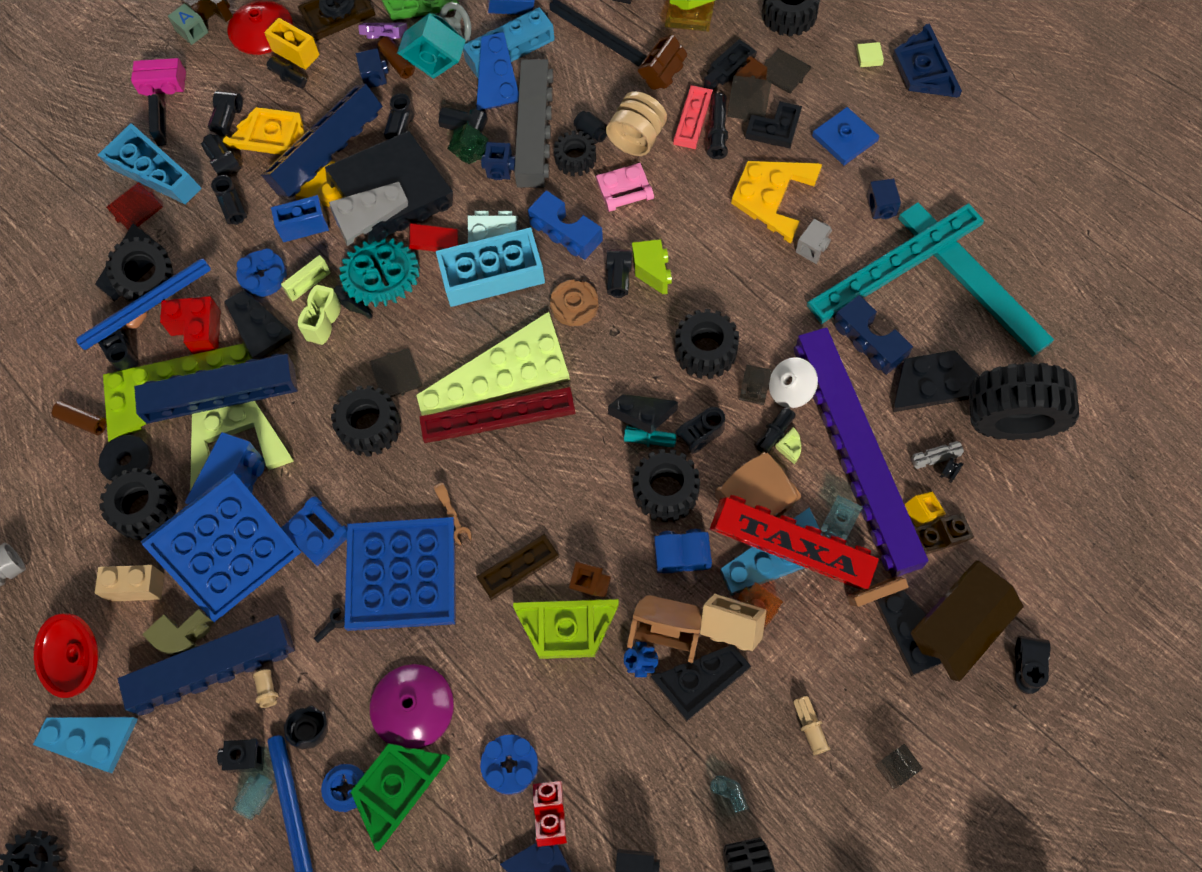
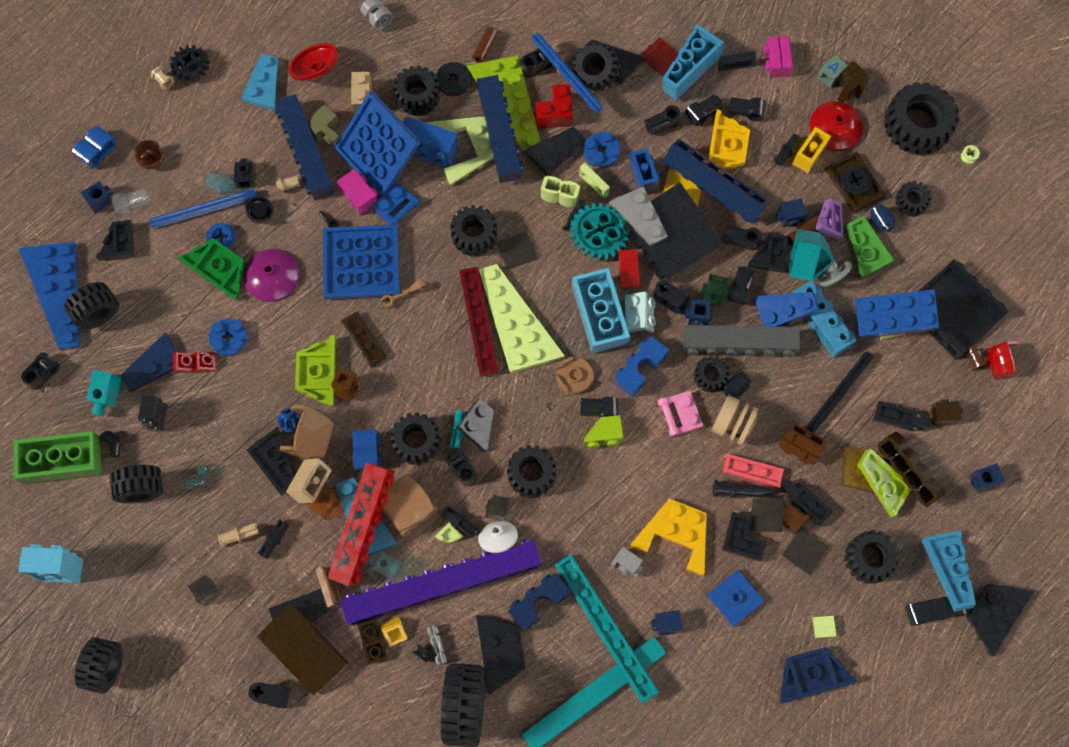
camera: 85 degrees right, 5 degrees up
none -> black pin [257,519,290,560]
none -> dark pink brick [337,169,378,215]
none -> black piece [653,280,690,314]
none -> black wing [747,233,788,273]

